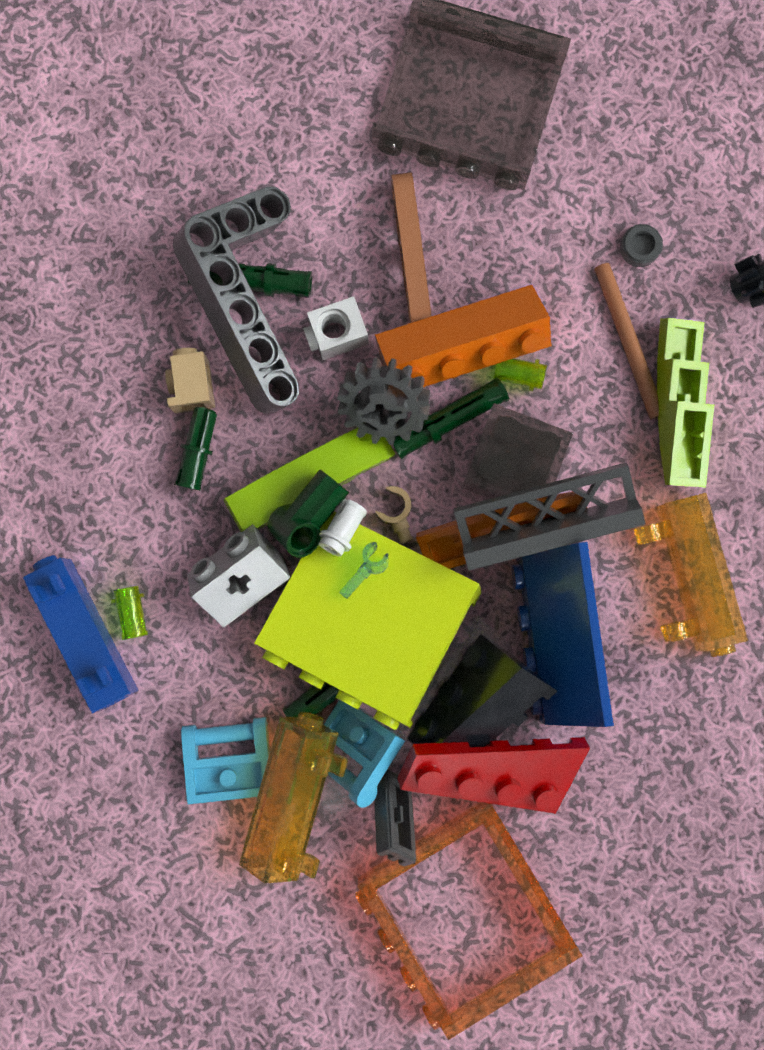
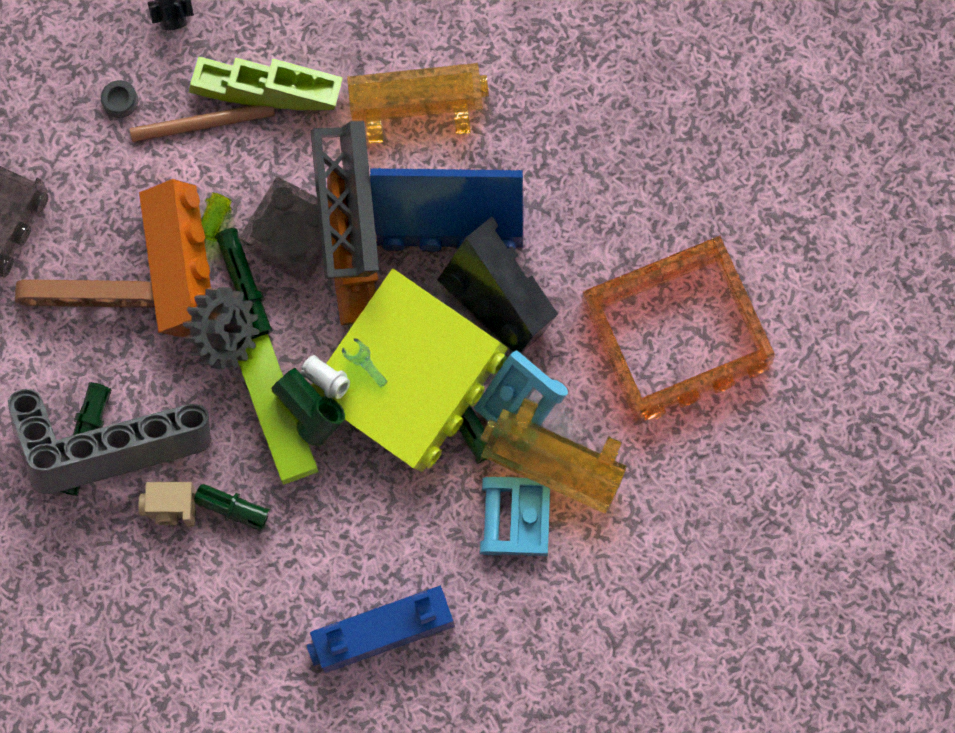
camera: 75 degrees left, 10 degrees down
clear neon green pin [111,586,148,640] -> none
brick [187,524,290,628] -> none
white brick [303,296,368,360] -> none
dark grey tile [374,769,416,866] -> none
tan piece [375,486,413,544] -> none
red wing [397,737,590,814] -> none

